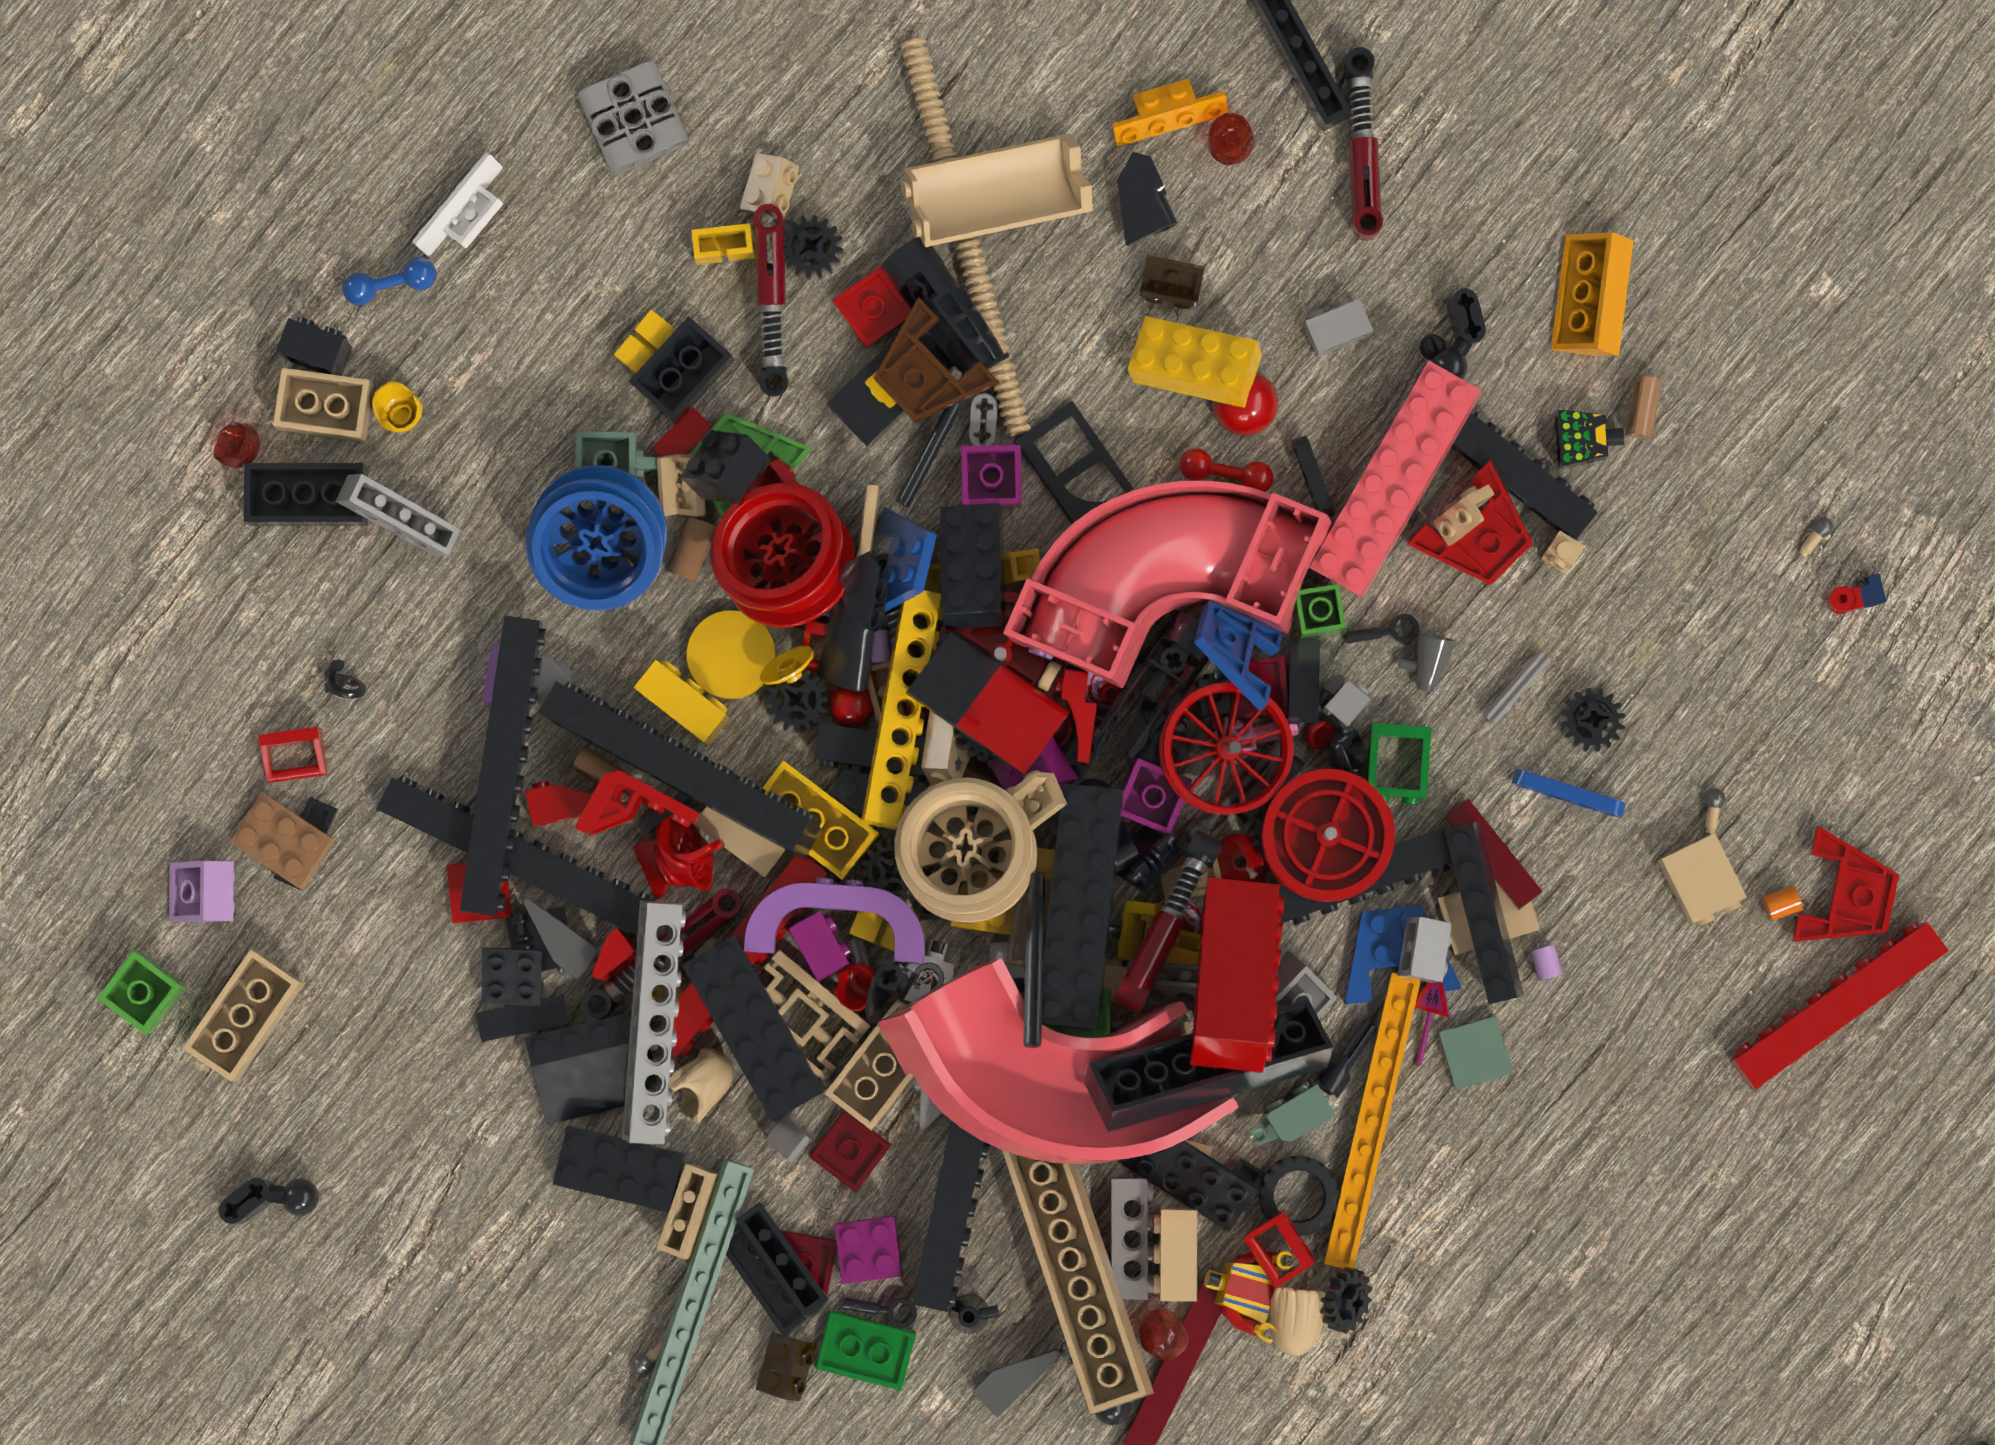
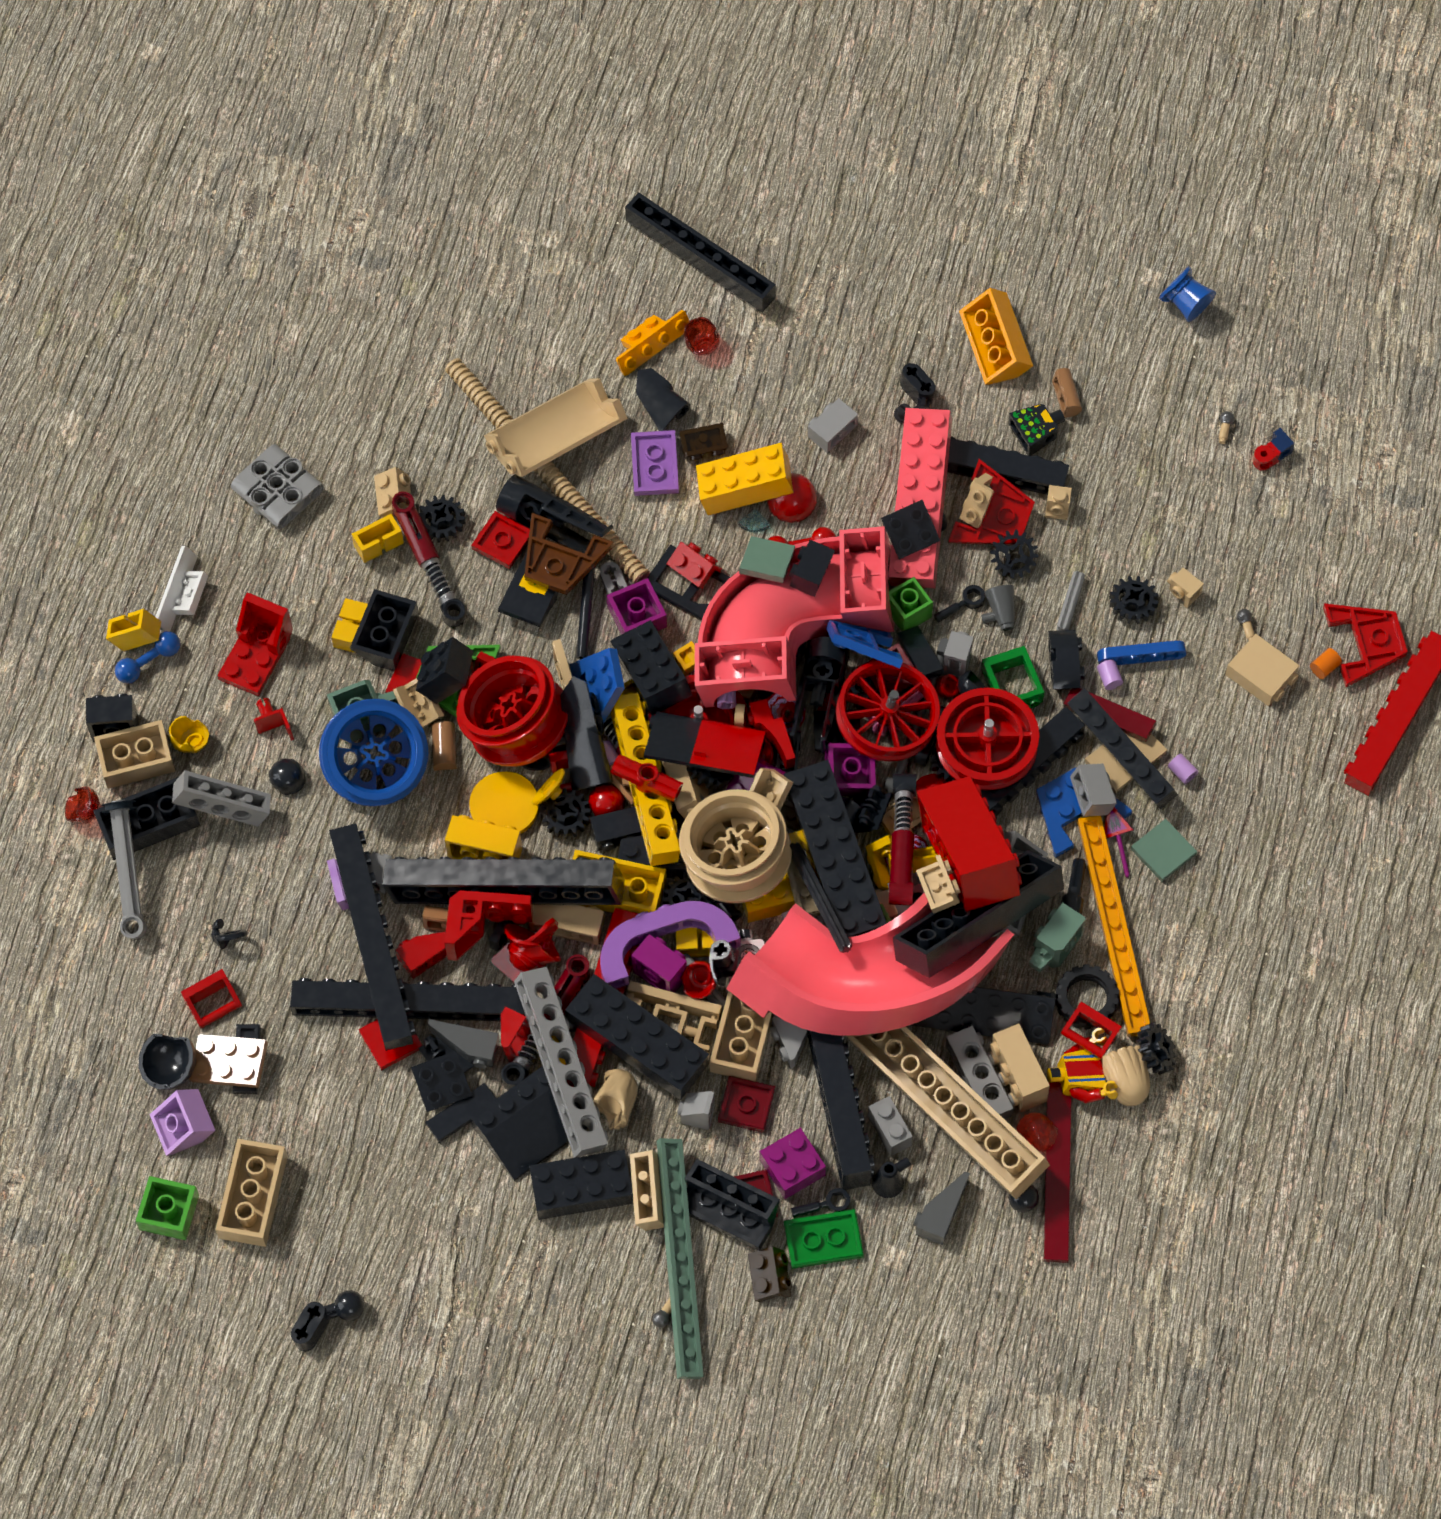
camera: 25 degrees left, 20 degrees down
black beam [1291,435,1335,517] -> none
piece [1343,47,1383,241] -> none
none -> light grey piece [101,800,147,939]
none -> yellow piece [106,609,161,651]
none -> black cylinder [138,1033,196,1090]
none -> red bracket [217,592,293,697]
none -> red bracket [254,698,294,741]
none -> black hair [268,758,306,795]
none -> red piece [611,754,683,802]
none -> medium lavender plate [631,430,679,496]
none -> bracket [666,542,722,589]
none -> clear light blue tile [738,509,770,532]
none -> sand green tile [739,536,795,583]
none -> black brick [789,540,835,597]
none -> light grey brick [868,1096,913,1156]
none -> black hinge [881,500,940,559]
none -> tan bracket [916,854,961,914]
none -> black gear [990,529,1039,578]
none -> black brick [1048,630,1085,689]
none -> lavender piece [1097,660,1123,690]
none -> blue hat [1159,266,1216,323]
none -> tan brick [1167,568,1204,608]

